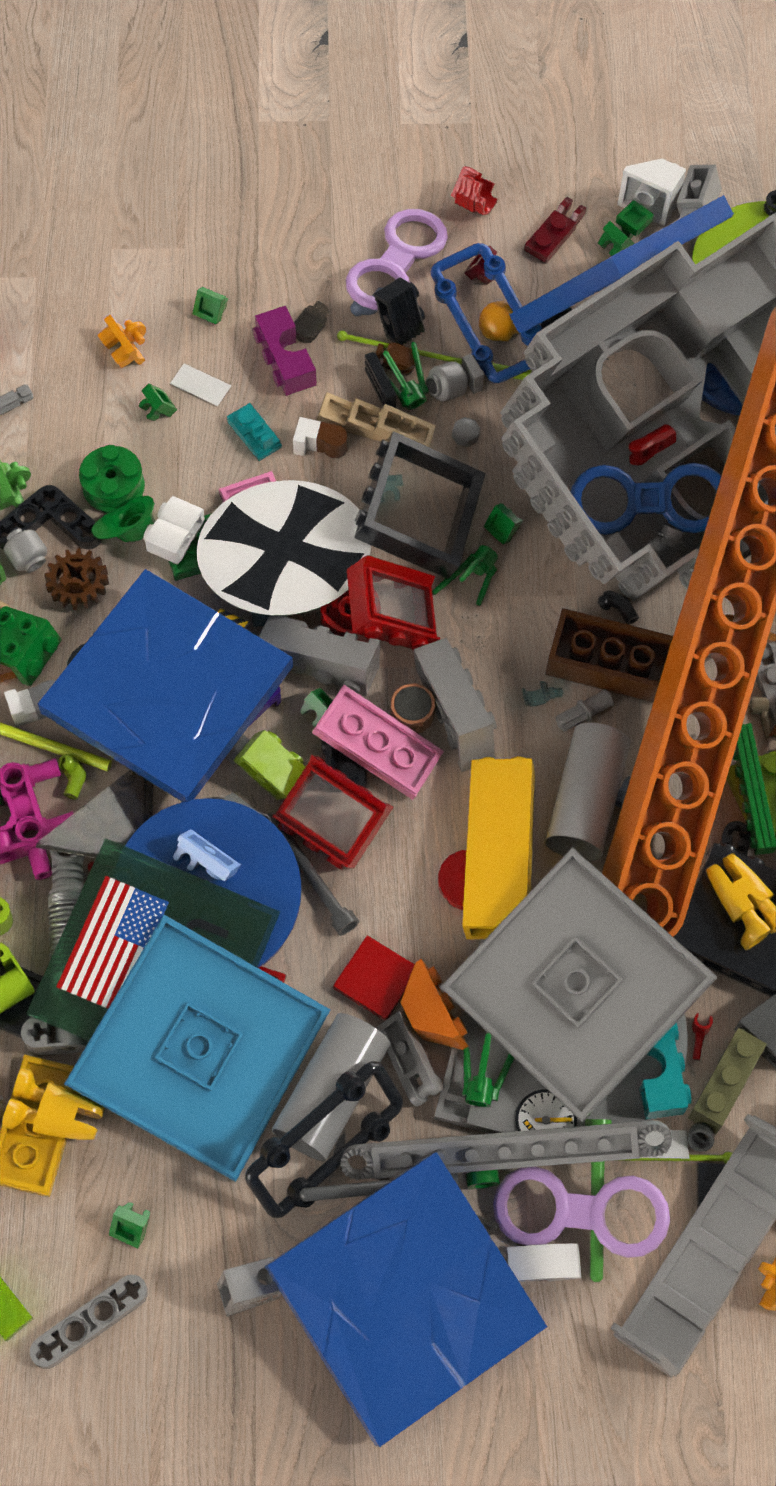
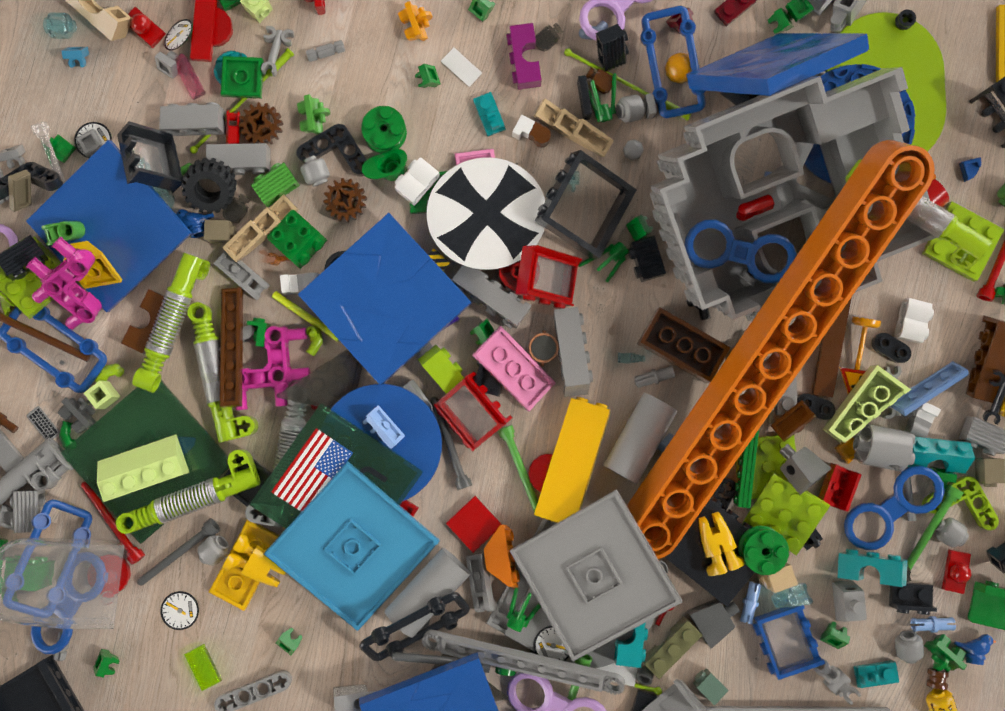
camera: 10 degrees right, 20 degrees up
none -> bright green piece [498,425,540,518]
none -> black brick [628,235,666,282]

